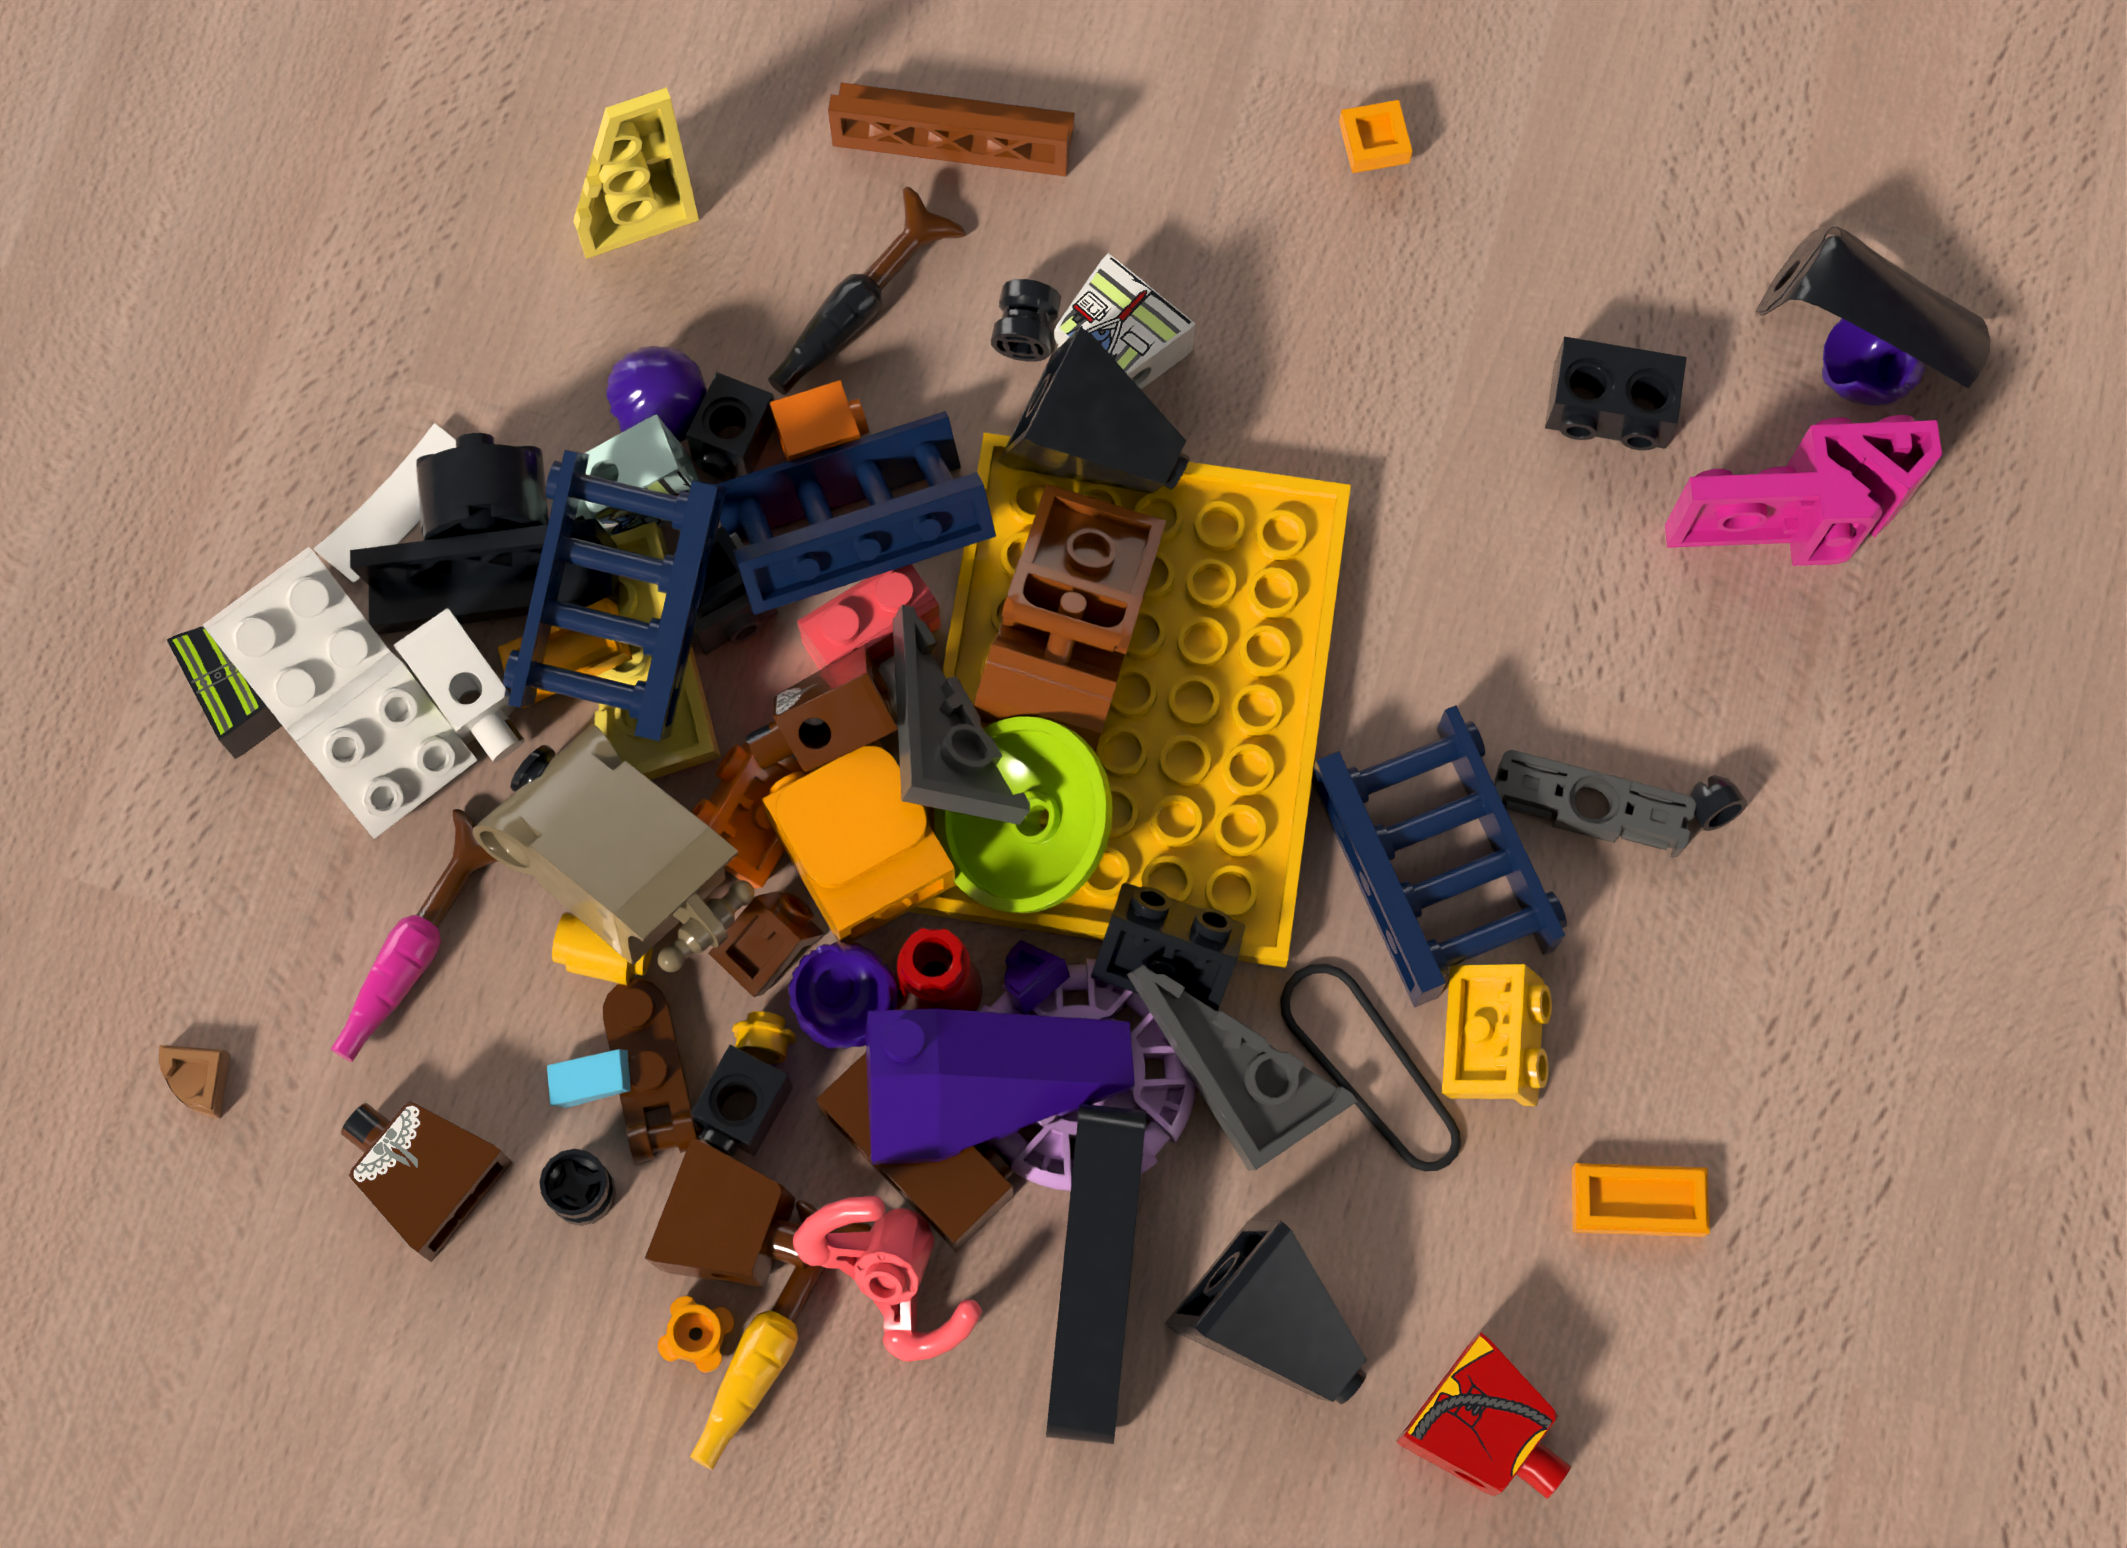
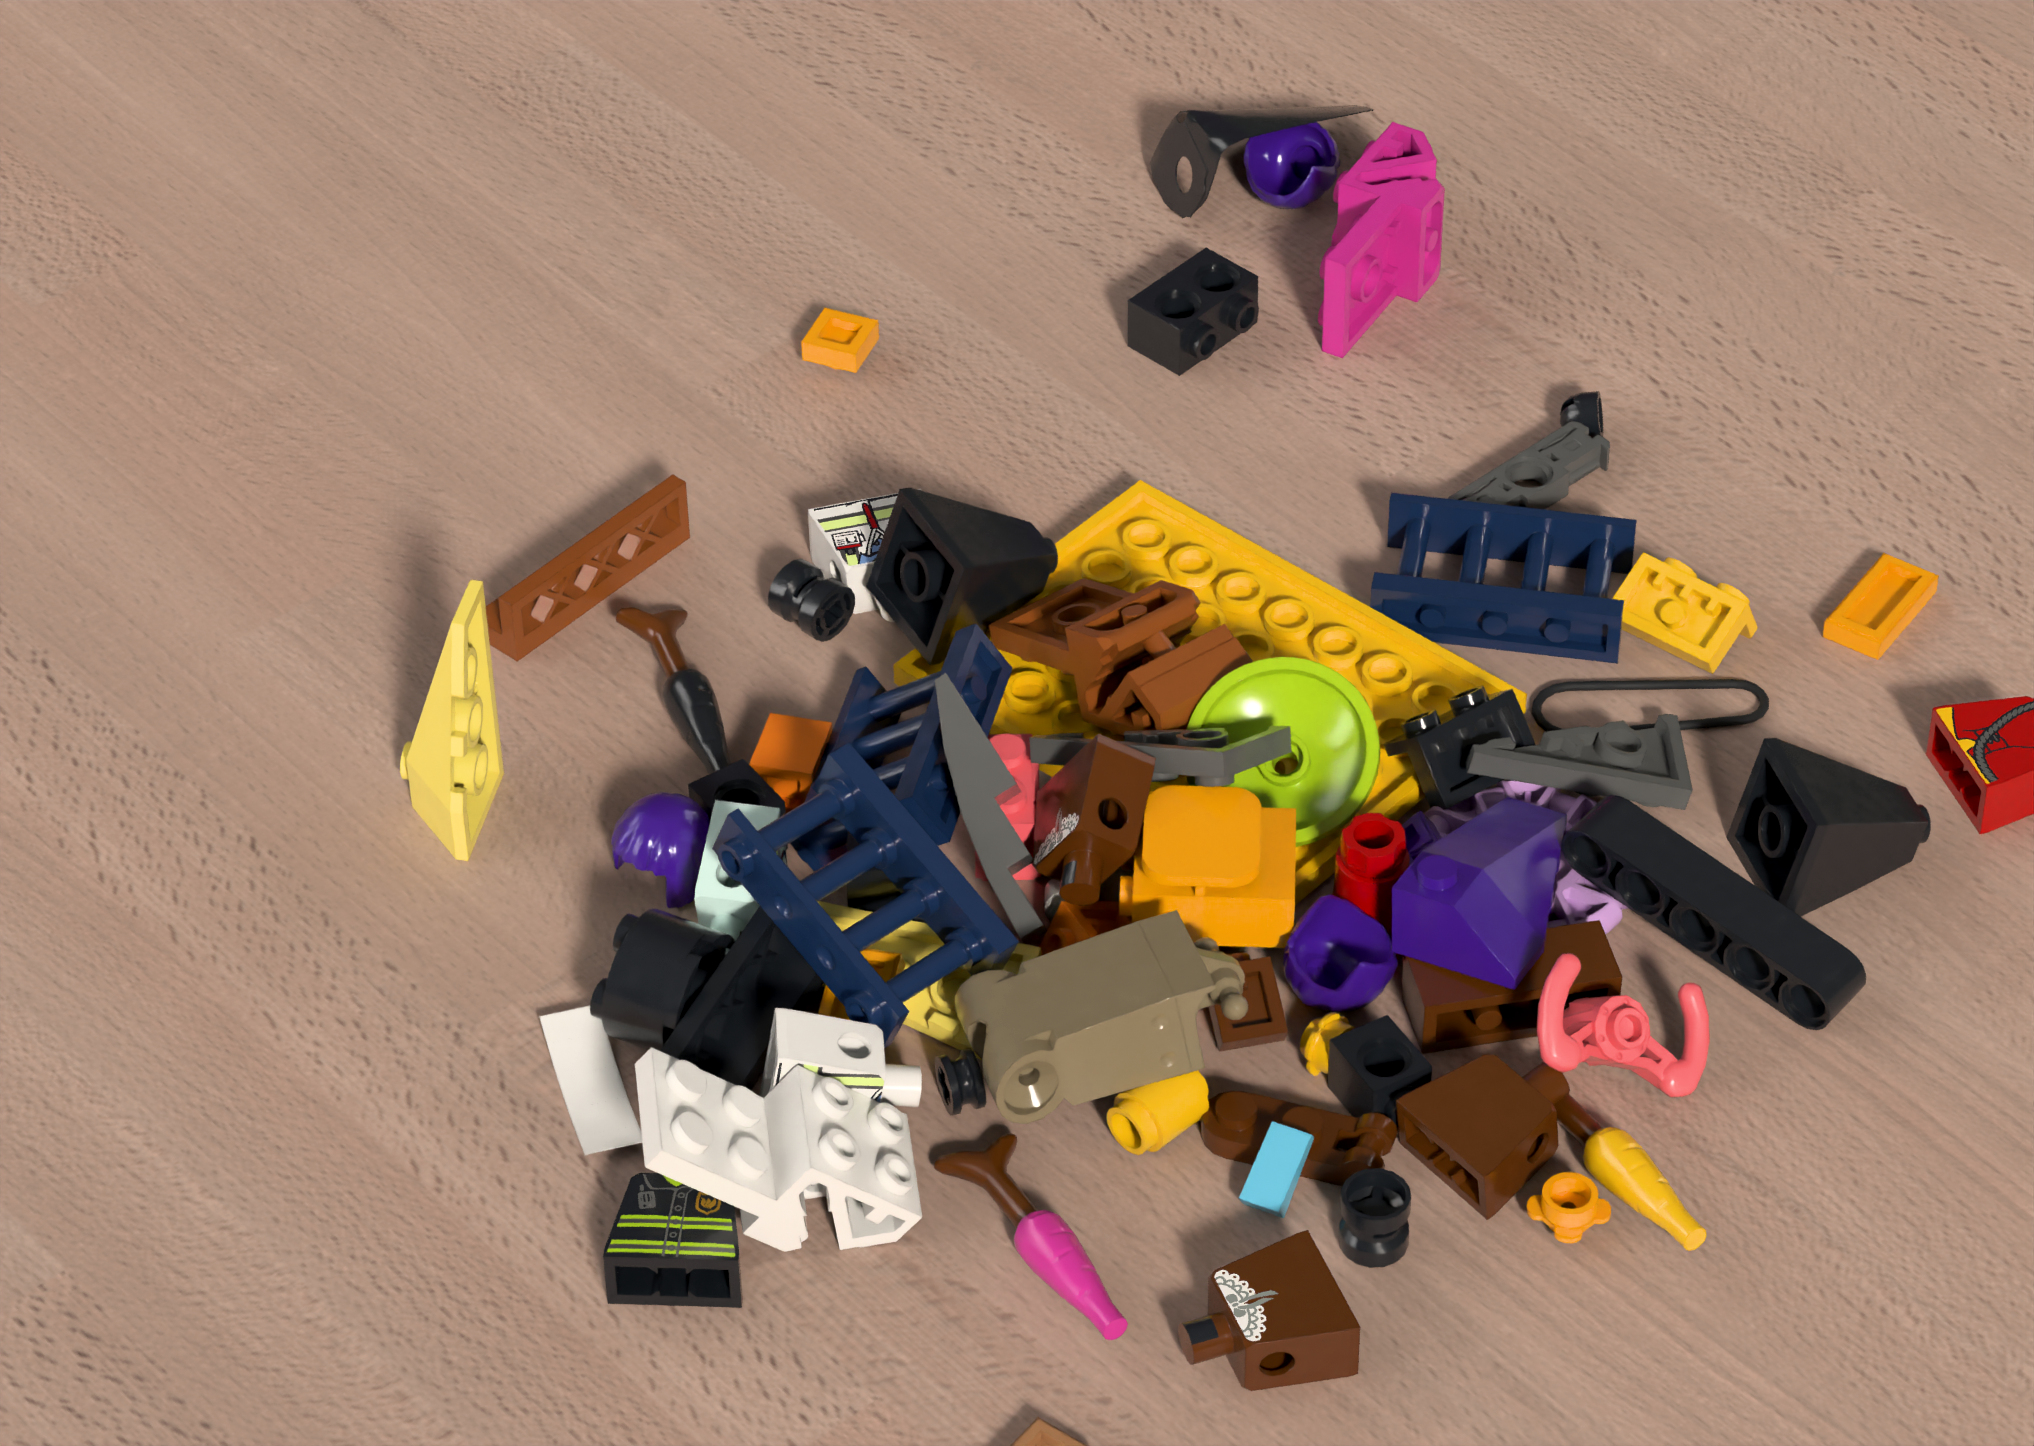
camera: 55 degrees left, 30 degrees down
none -> dark grey slope [935,673,1047,944]

